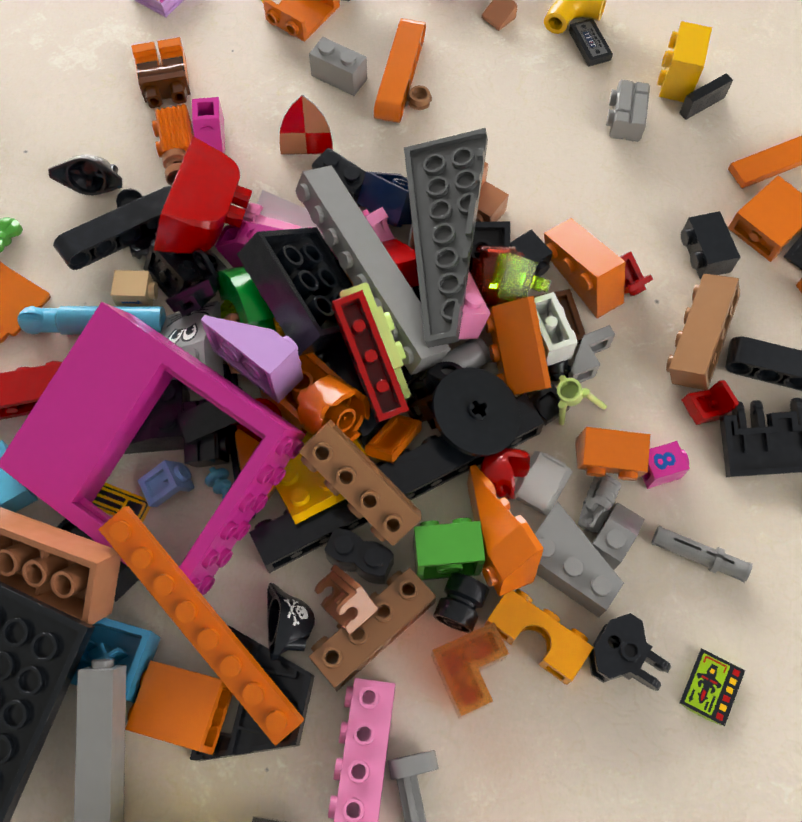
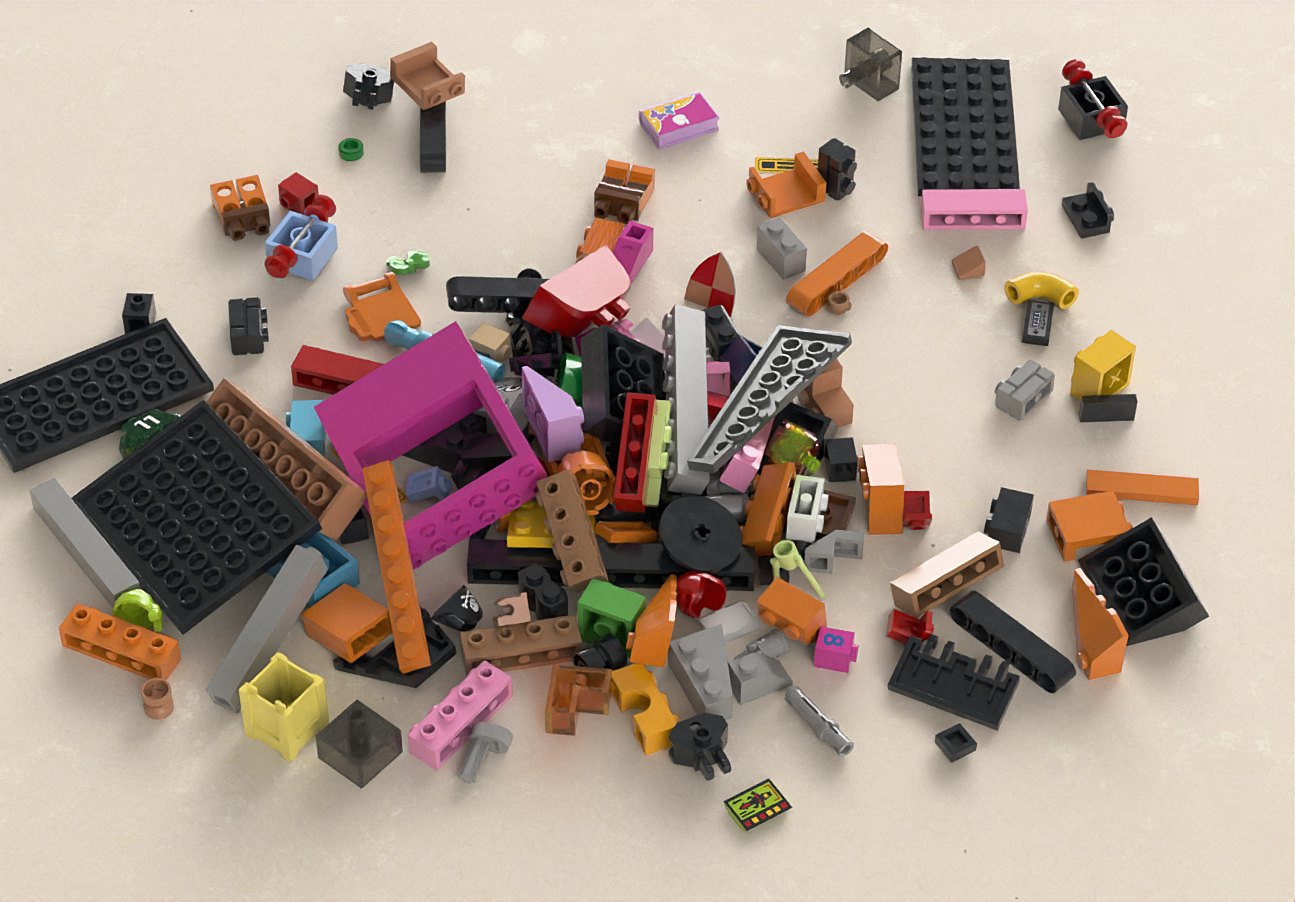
camera: 30 degrees right, 20 degrees down
black hat [48,154,123,196] -> none

